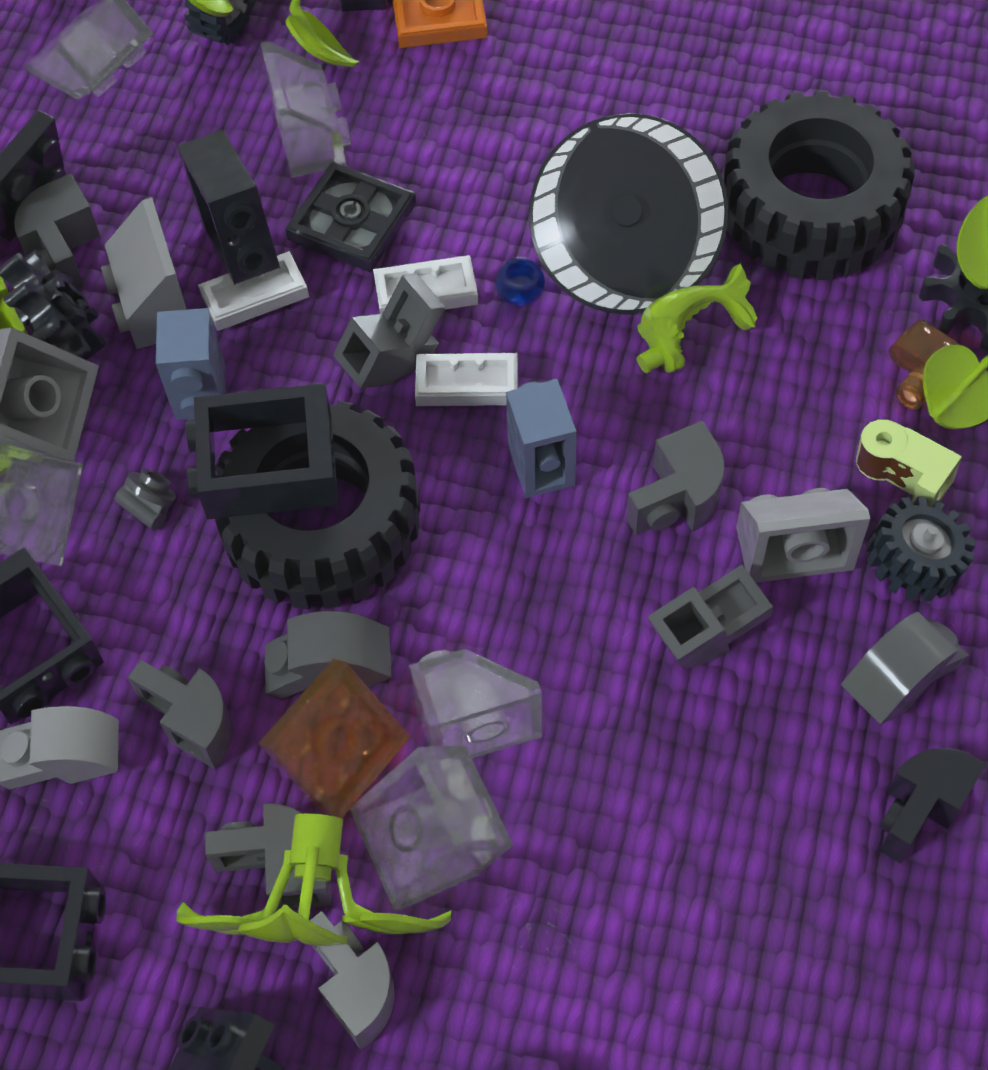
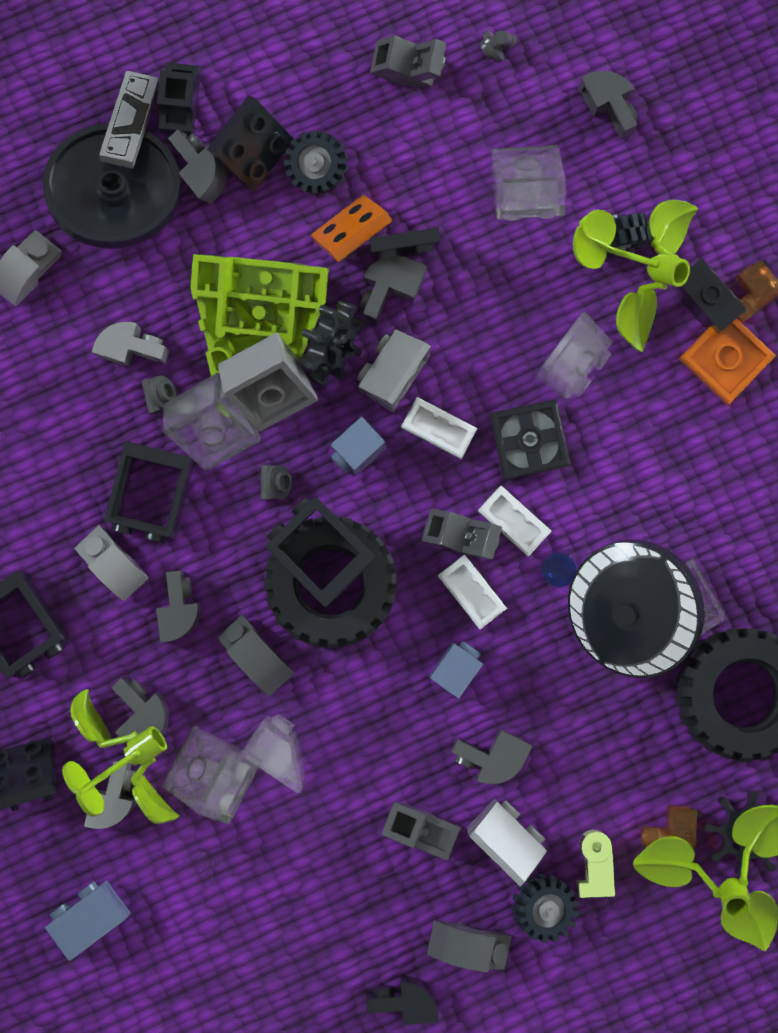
camera: 55 degrees right, 25 degrees up
black window [177,130,280,285] -> none
clear orange plate [259,658,410,818] -> none
lime animal [637,263,758,374] -> none

